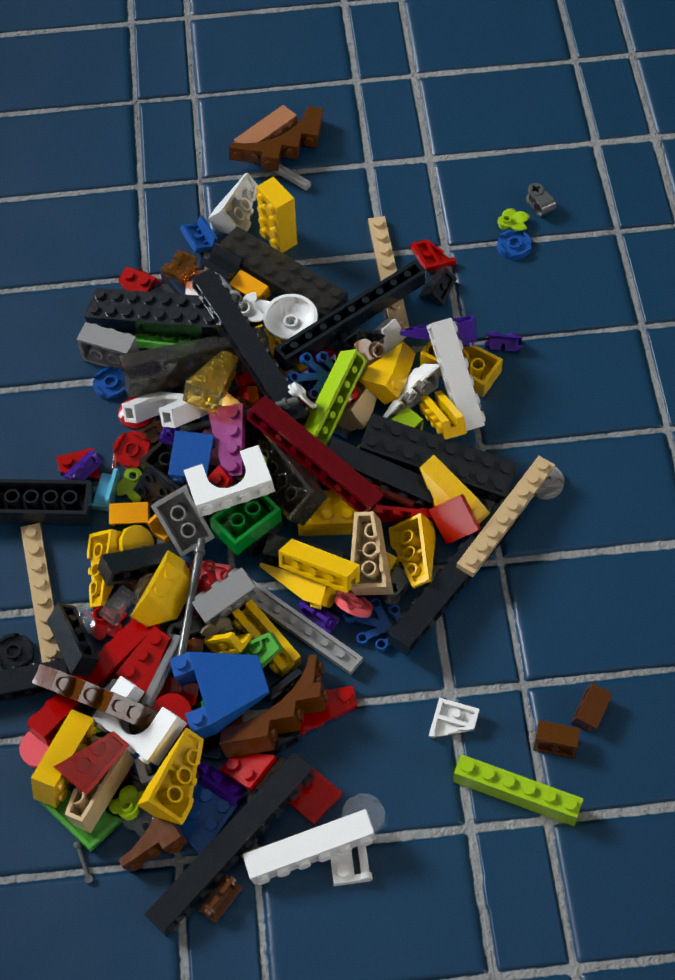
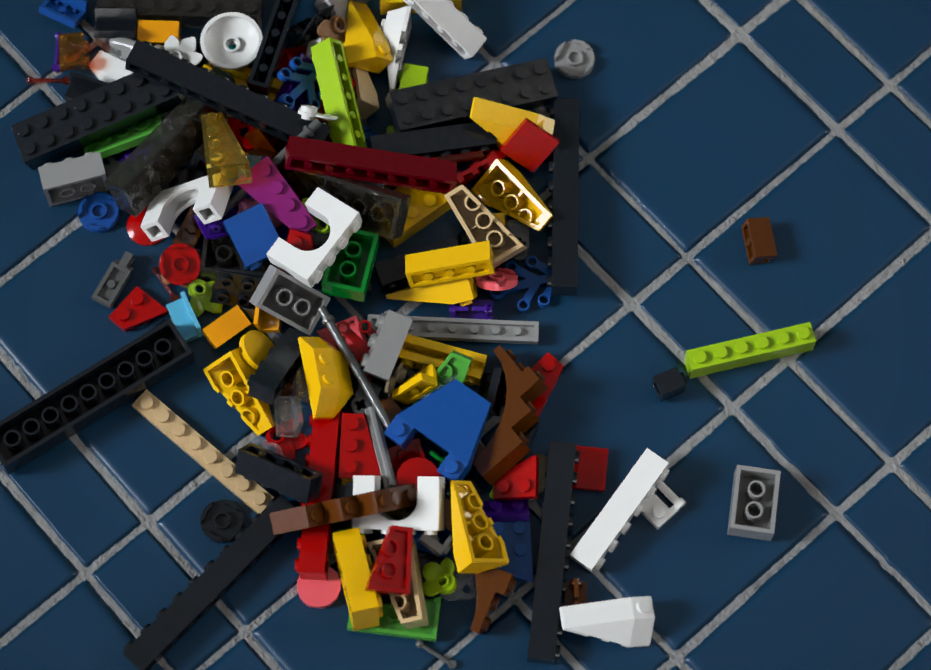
camera: 40 degrees left, 10 degrees up
dark purple hinge [63,450,103,480] -> none
red wing [118,266,158,292] -> none
clear tile [342,793,385,833] -> none
yellow brick [419,390,467,440] -> none
white wing [429,698,480,738] -> none
tan plate [456,456,555,577] -> none
reddish brown hinge [533,720,580,759] -> none
none -> dark grey hinge [91,251,135,309]
none -> white wedge [559,596,655,648]
none -> black brick [652,367,687,402]
none -> light grey brick [727,465,781,541]

